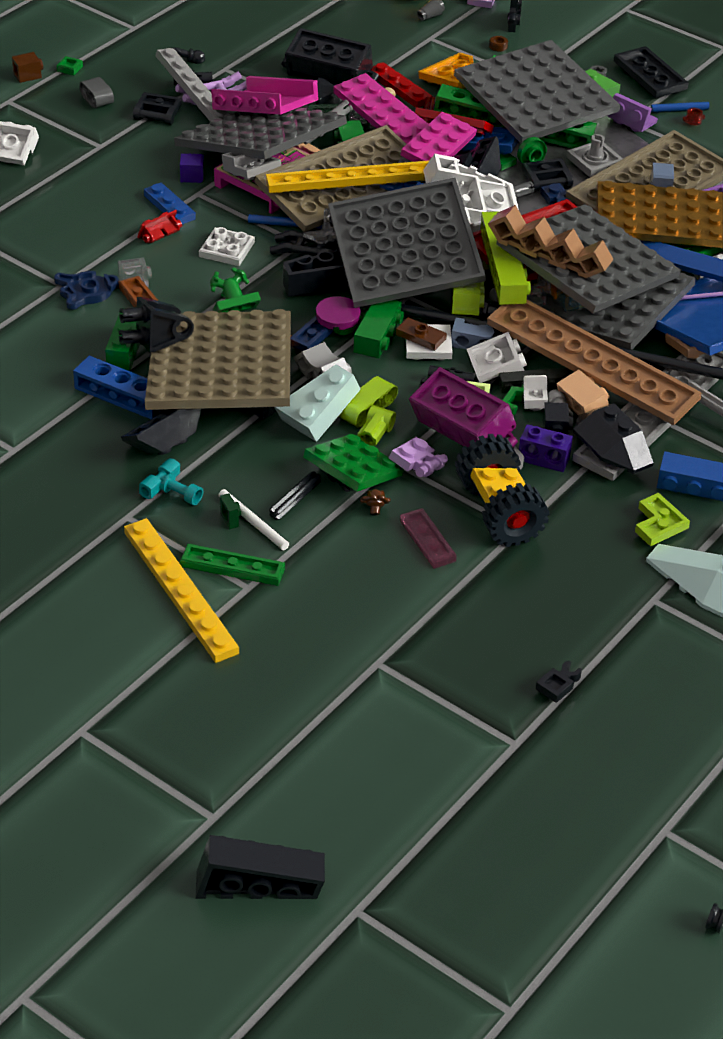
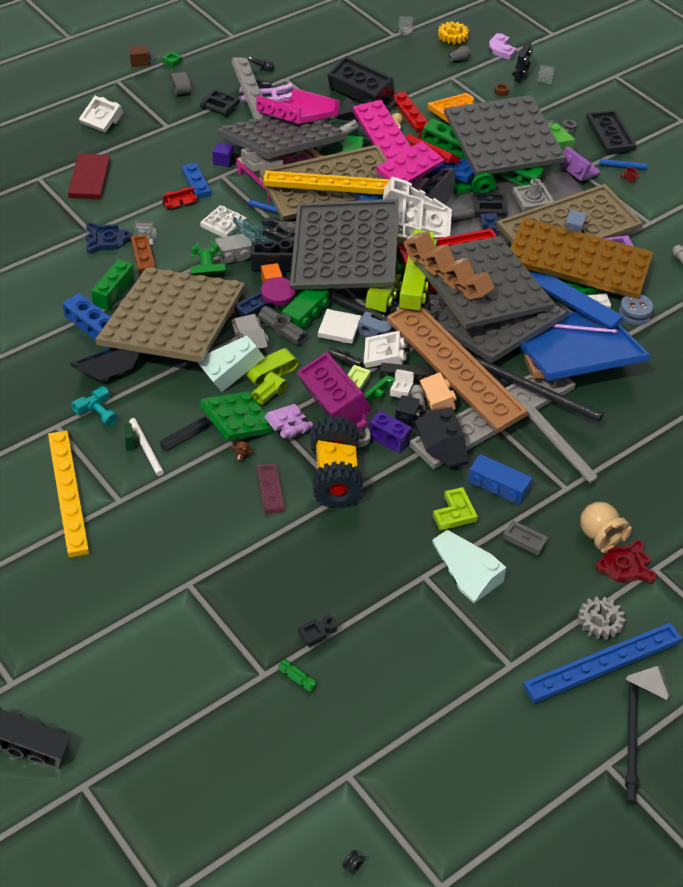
camera: 15 degrees right, 5 degrees up
black piece [119,297,194,352] -> none
green tile [180,544,285,586] -> none
reddish brown plate [396,317,447,351] -> none
none -> dark red tile [68,153,110,199]
none -> light grey brick [215,233,252,264]
none -> clear light blue slope [233,217,274,242]
none -> dark grey piece [258,306,307,345]
none -> orange brick [261,263,282,283]
none -> green axle [279,659,317,692]
none -> clear bracket [537,65,556,84]

